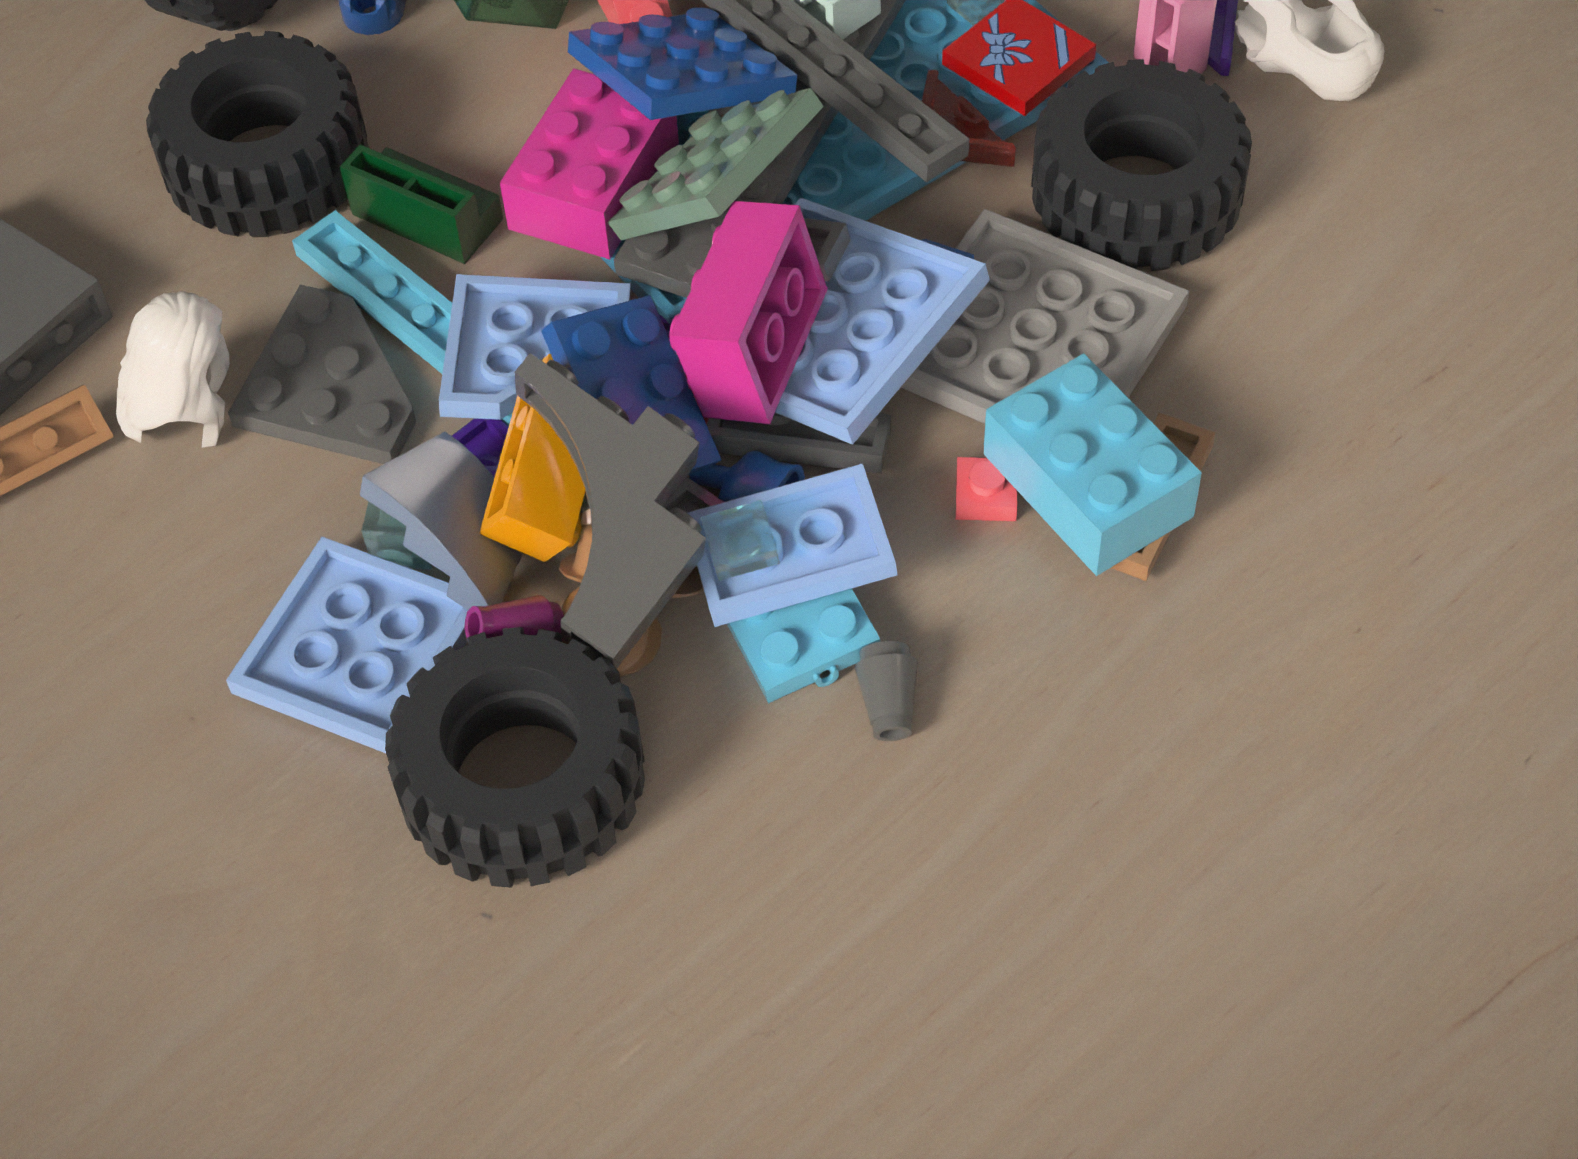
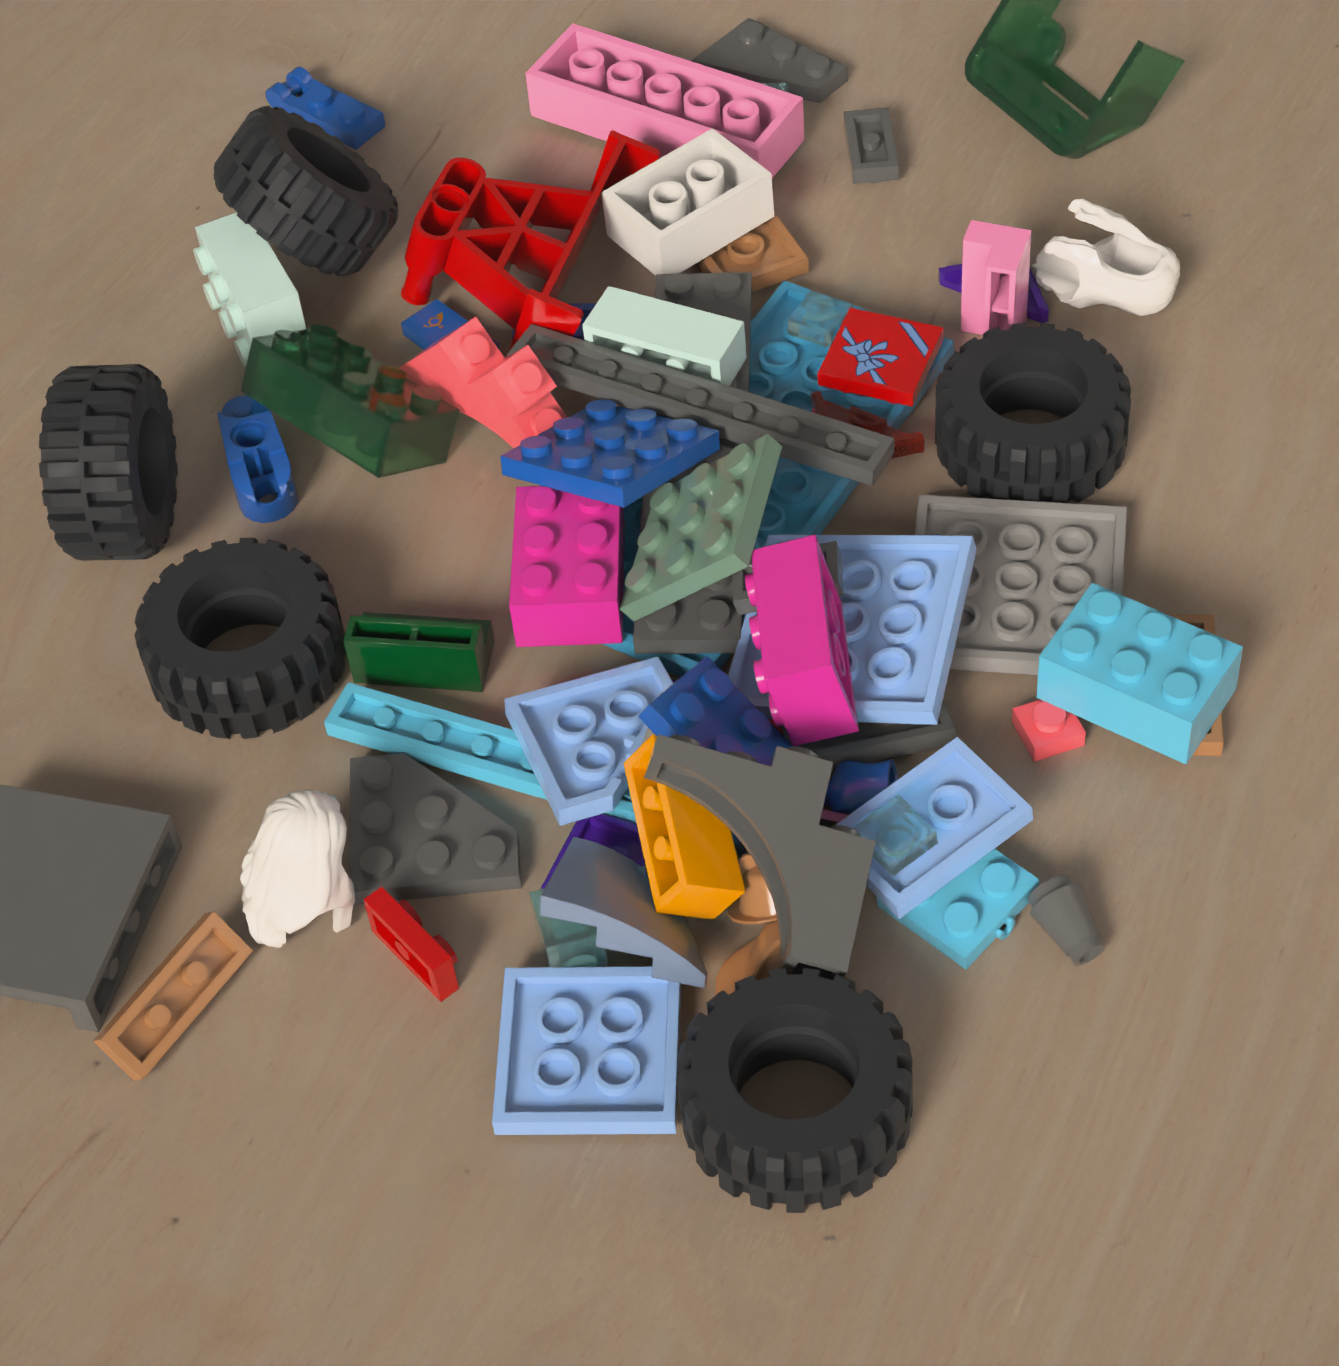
camera: 20 degrees left, 5 degrees down
magenta cone [465,595,564,641] -> none
none -> red plate [363,886,459,1002]

